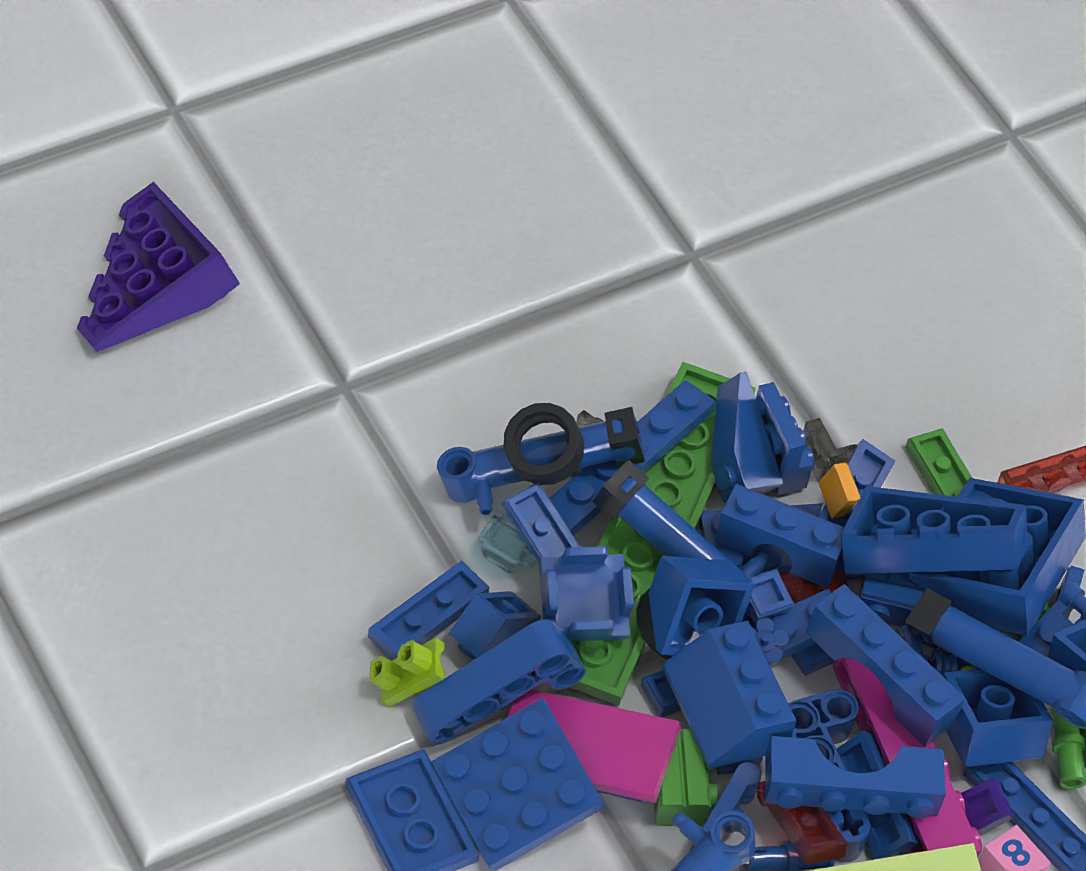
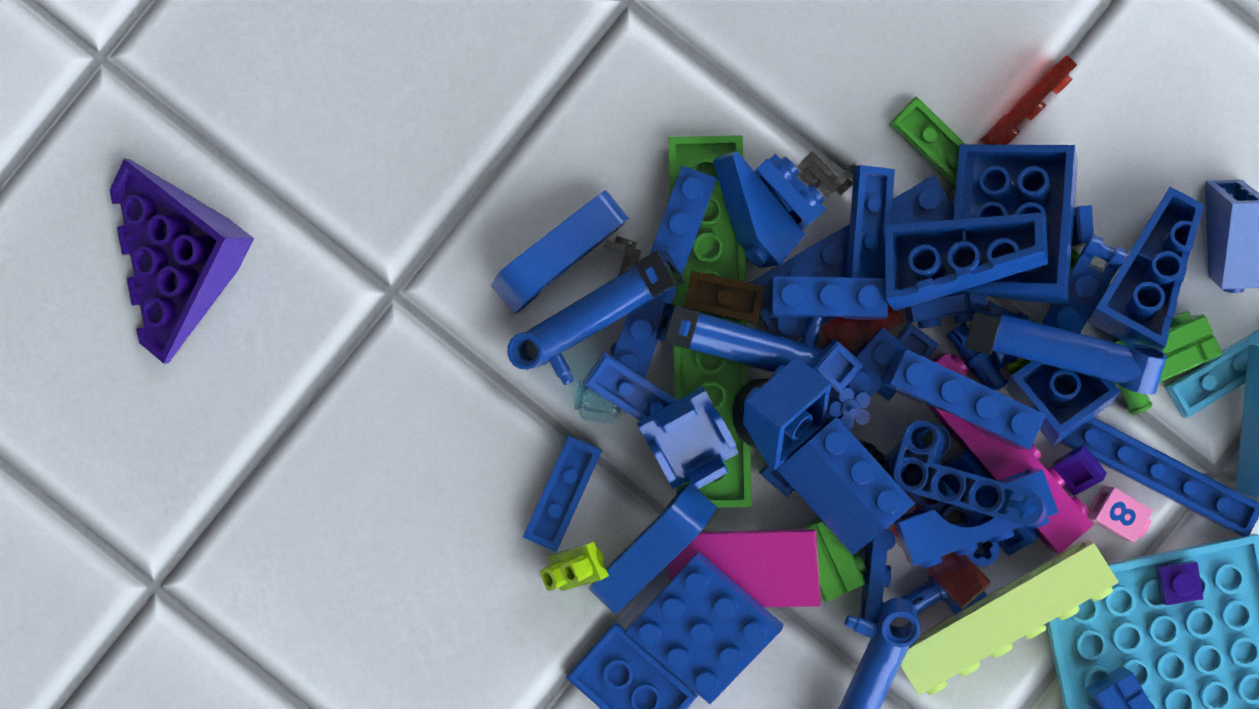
camera: 15 degrees left, 35 degrees up
blue slope [449,591,542,659] -> none
black tyre [503,403,584,485] -> none
light orange tile [818,462,861,519] -> none
none -> blue beam [491,190,630,314]
none -> dark brown plate [683,271,765,324]
none -> blue beam [894,420,1048,527]

